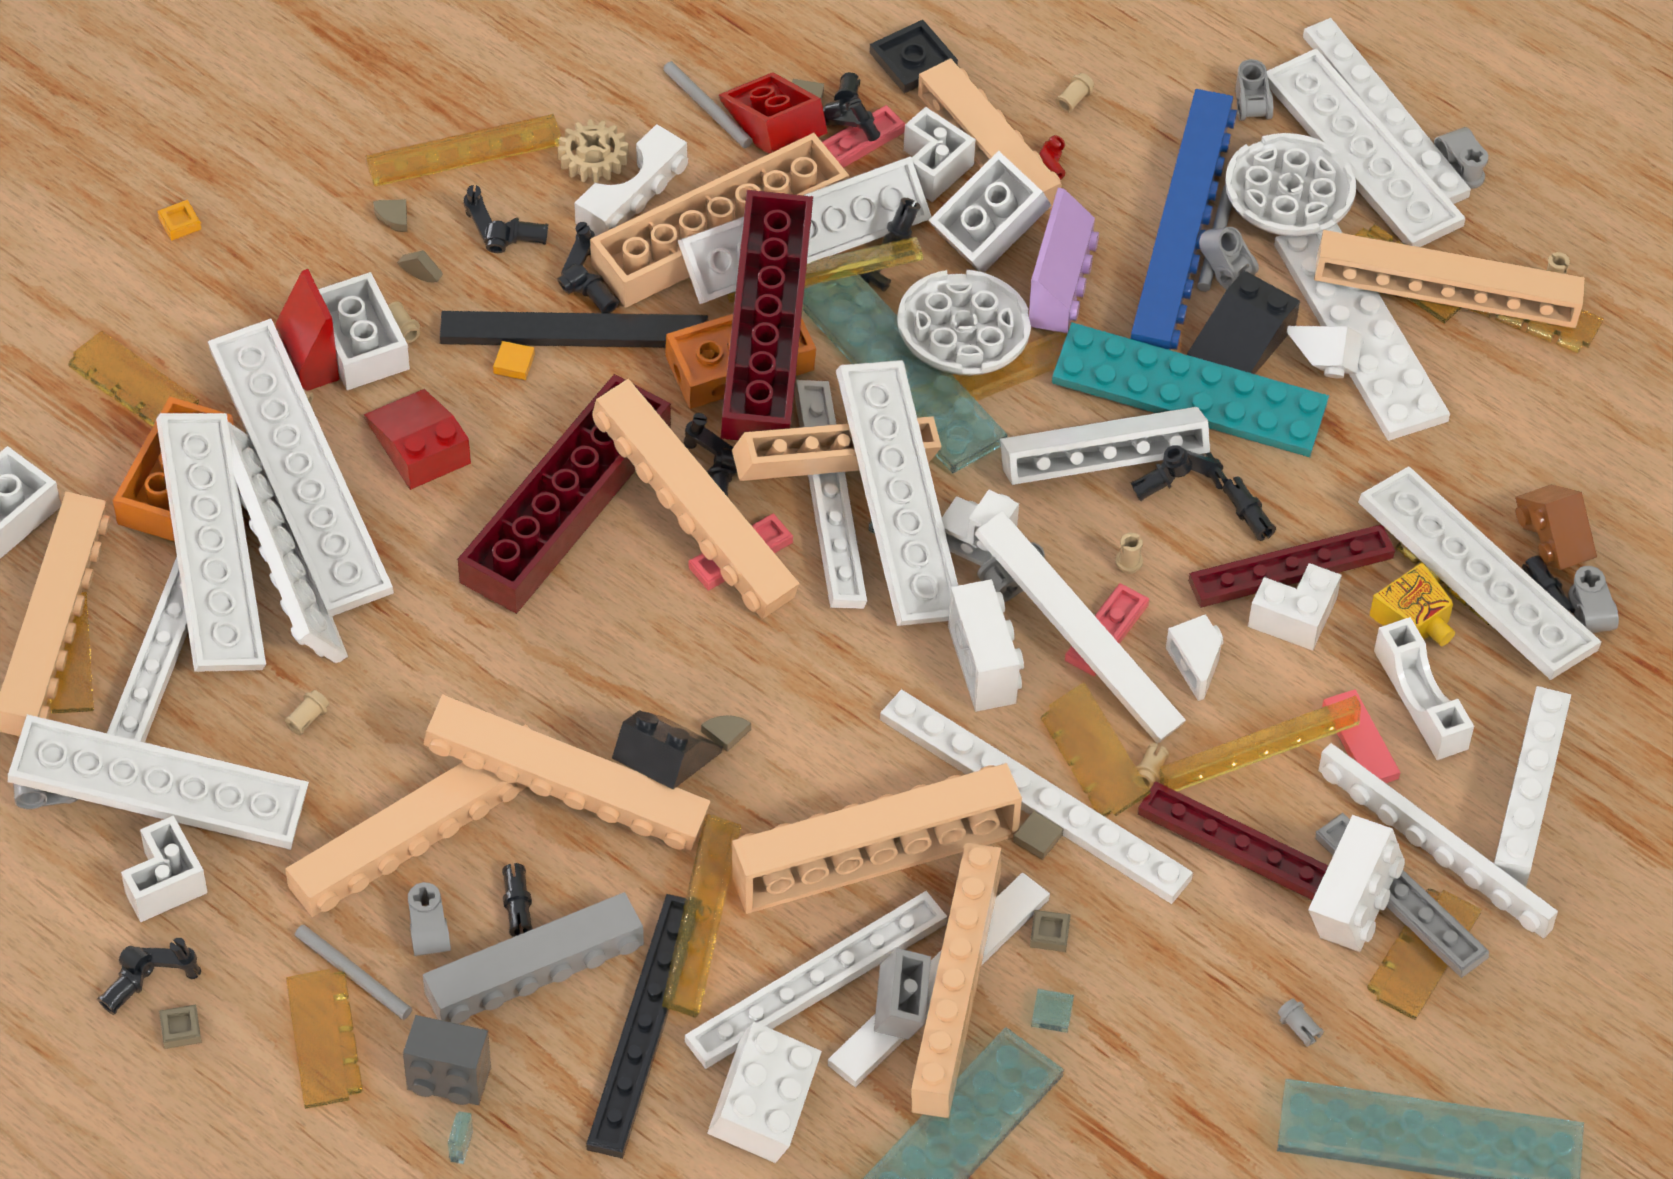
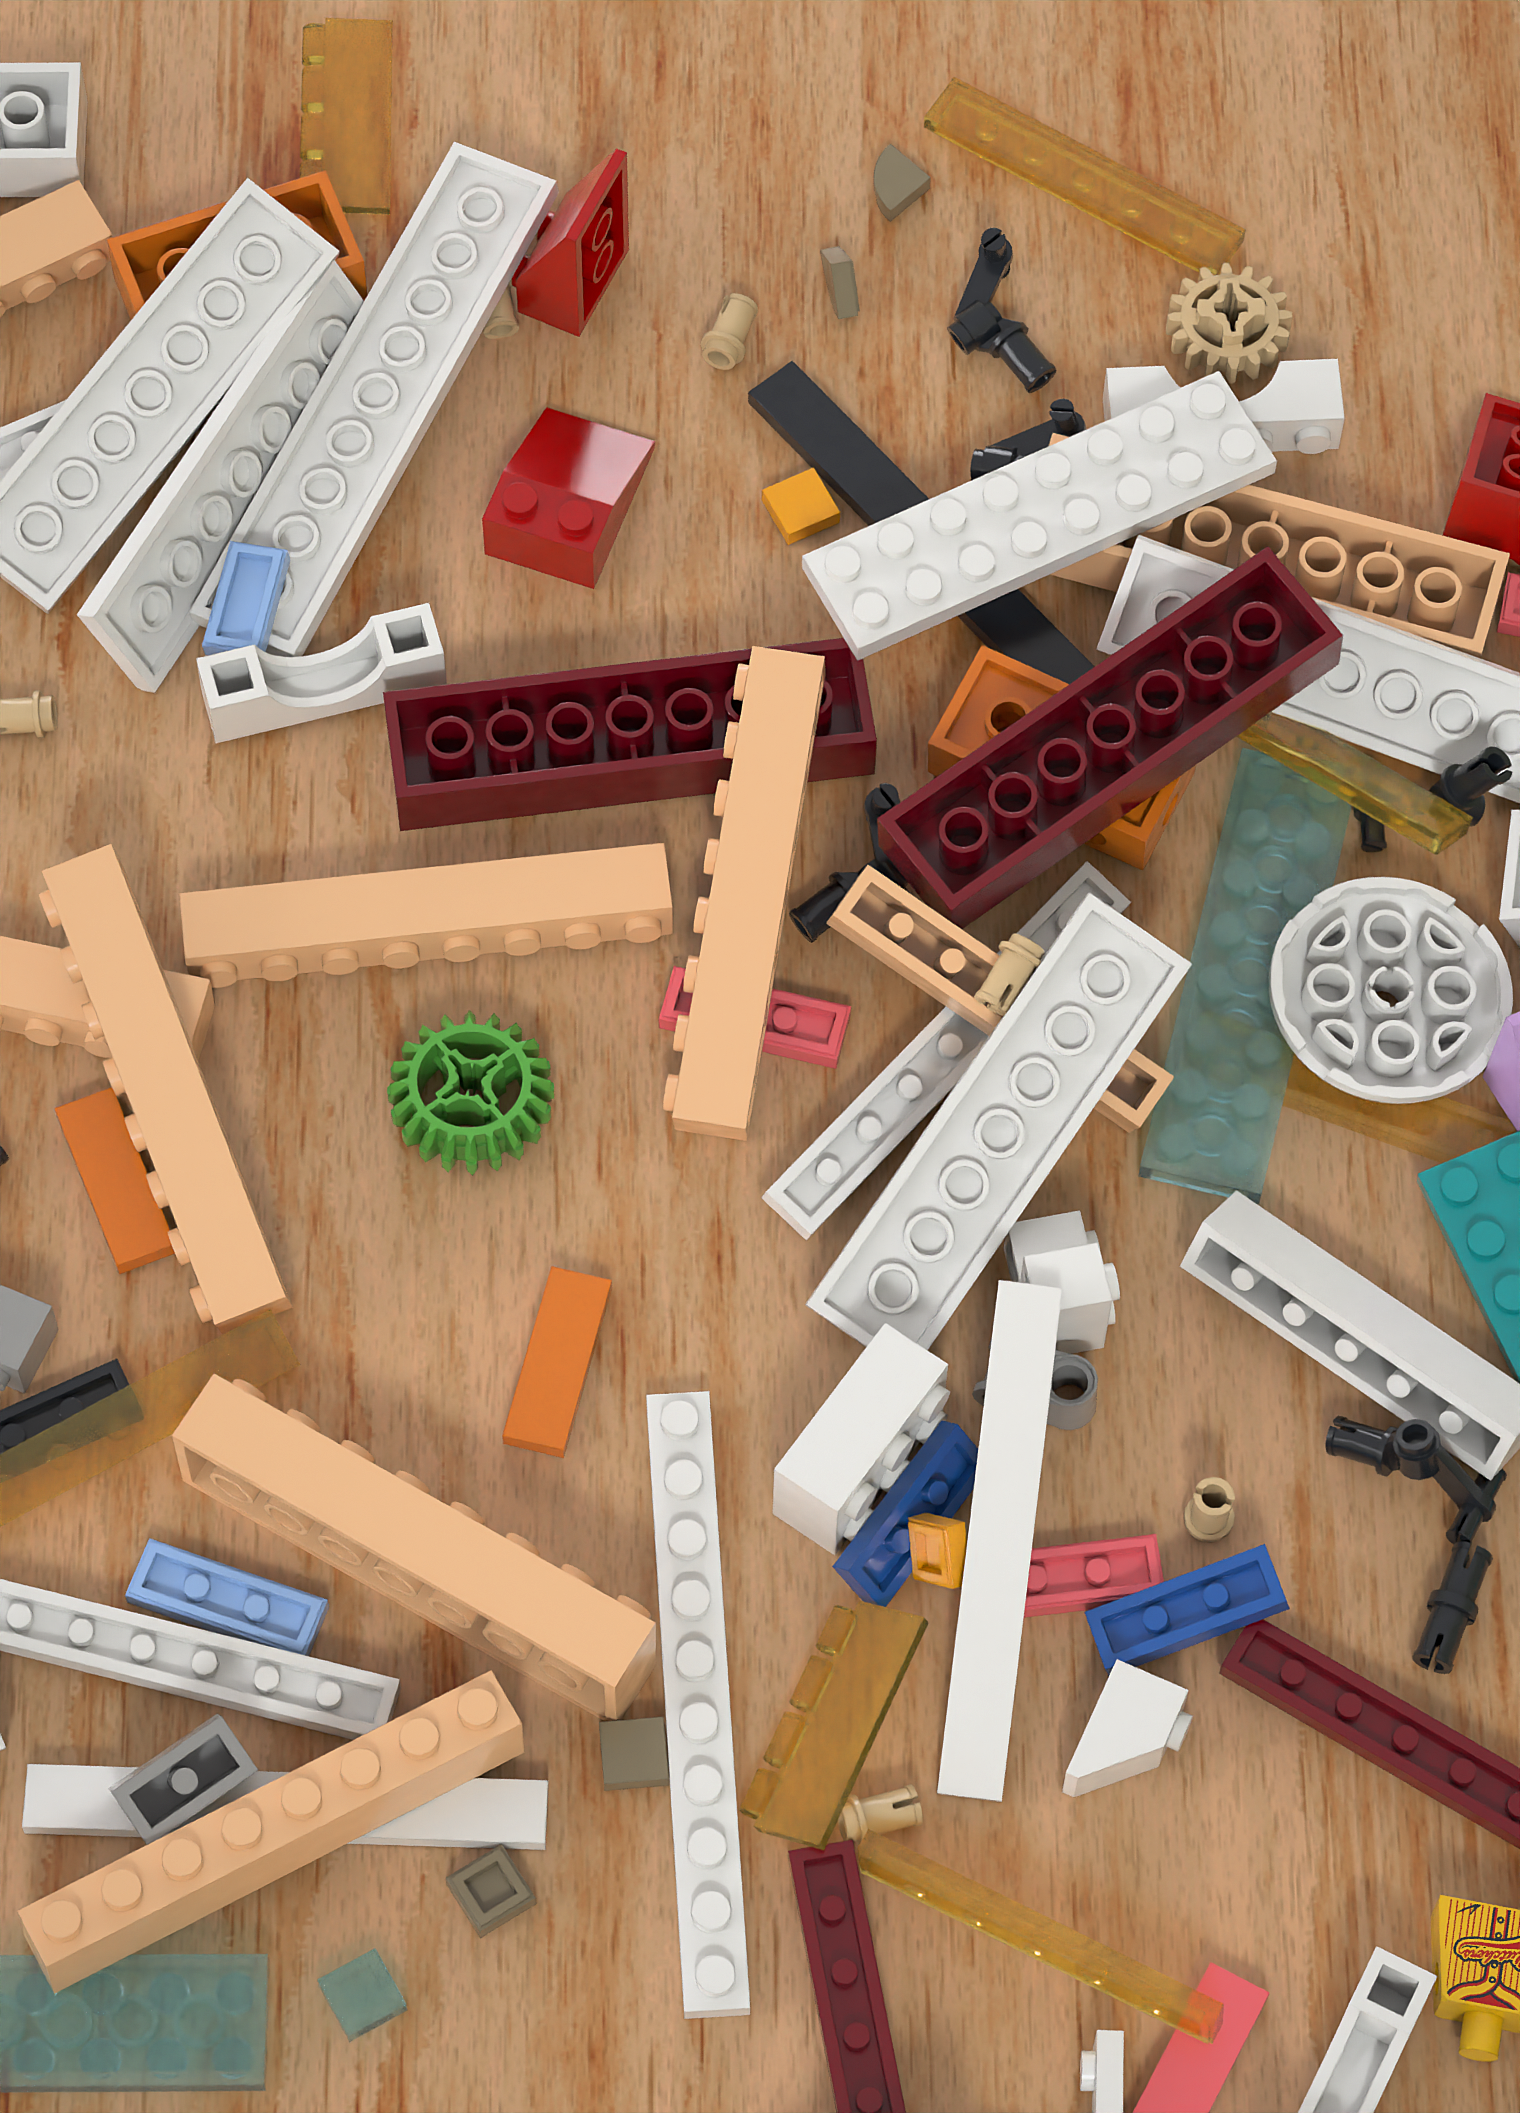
camera: 50 degrees right, 10 degrees up
white brick [318,272,410,390] -> none
black slope [612,710,723,789] -> none
light grey bar [663,61,753,148] -> none
dark tan tile [701,715,751,752] -> none
white brick [1248,563,1341,651] -> none
none -> orange tile [54,1087,175,1274]
none -> light blue tile [125,1538,329,1656]
none -> light nougat brick [179,843,673,988]
none -> white arch [196,603,447,743]
none -> light blue tile [202,541,290,655]
none -> bright green gear [387,1010,554,1176]
none -> orange tile [502,1266,612,1458]
none -> white plate [802,371,1277,661]
none -> blue plate [832,1421,978,1611]
none -> light orange tile [908,1513,967,1589]
none -> tan pin [974,933,1045,1016]
none -> blue plate [1084,1544,1290,1676]

